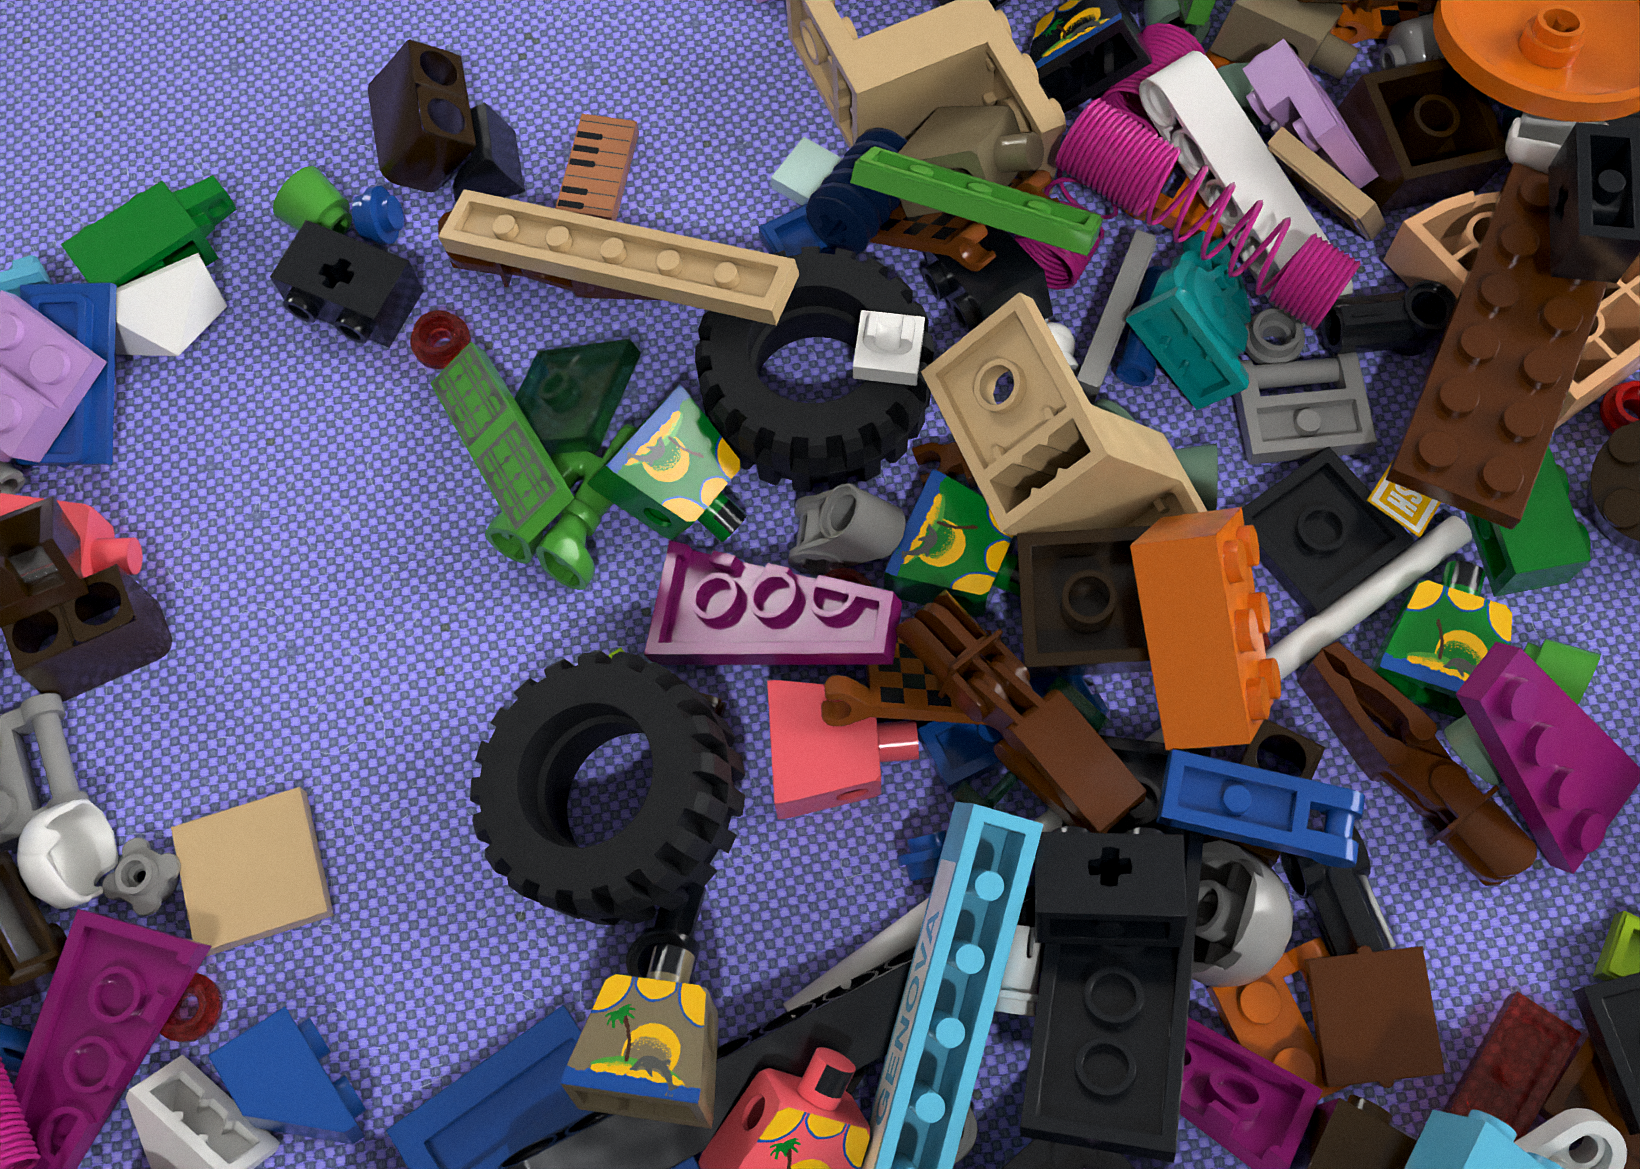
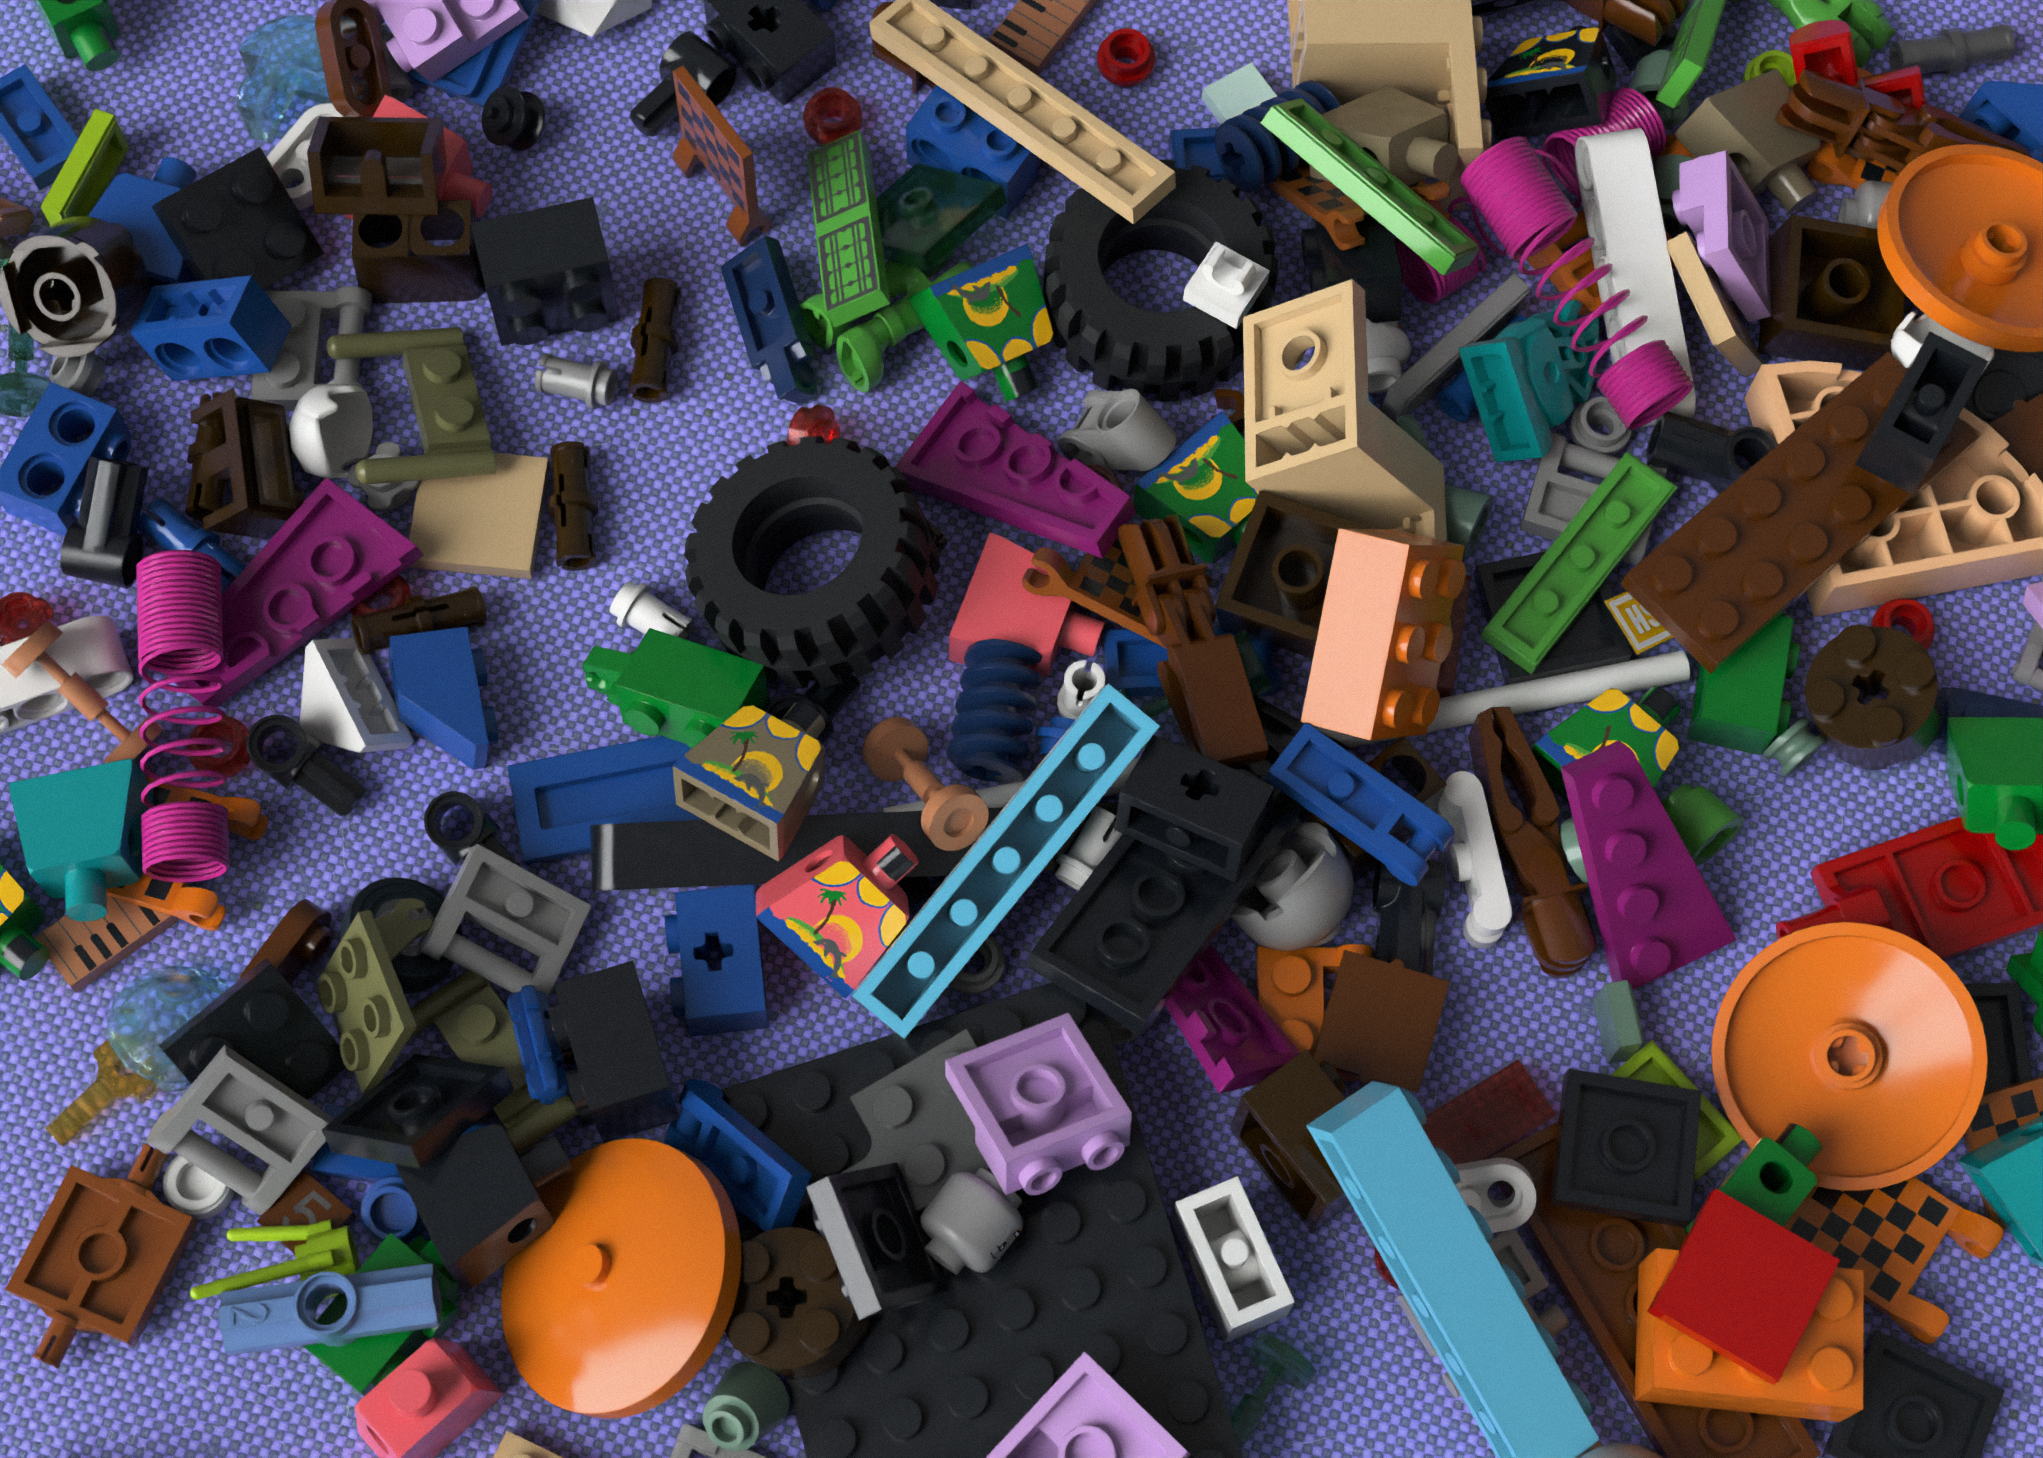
camera: 15 degrees right, 0 degrees up
none -> olive plate [326,327,496,485]
none -> dark brown pin [351,586,487,656]
none -> black brick [471,197,620,346]
none -> black wheel [482,86,545,151]
none -> light grey pin [535,353,618,409]
none -> dark brown pin [548,441,598,571]
none -> green hinge [582,628,771,749]
none -> white pin [609,581,694,639]
none -> dark brown pin [628,277,682,403]
none -> black axle [630,31,739,137]
none -> dark orange flag [673,65,772,247]
none -> dark blue hinge [720,235,818,406]
none -> clear red plate [787,404,840,446]
none -> nougat wheel [862,717,989,851]
none -> blue brick [906,85,1039,220]
none -> dark blue piece [946,639,1043,783]
none -> white pin [1057,660,1105,720]
none -> red plate [1097,28,1155,86]
none -> white plate [1435,771,1512,949]
none -> bright green tile [1480,452,1678,675]
none -> sand green tile [1592,980,1644,1064]
none -> sand green bush [1763,717,1827,778]

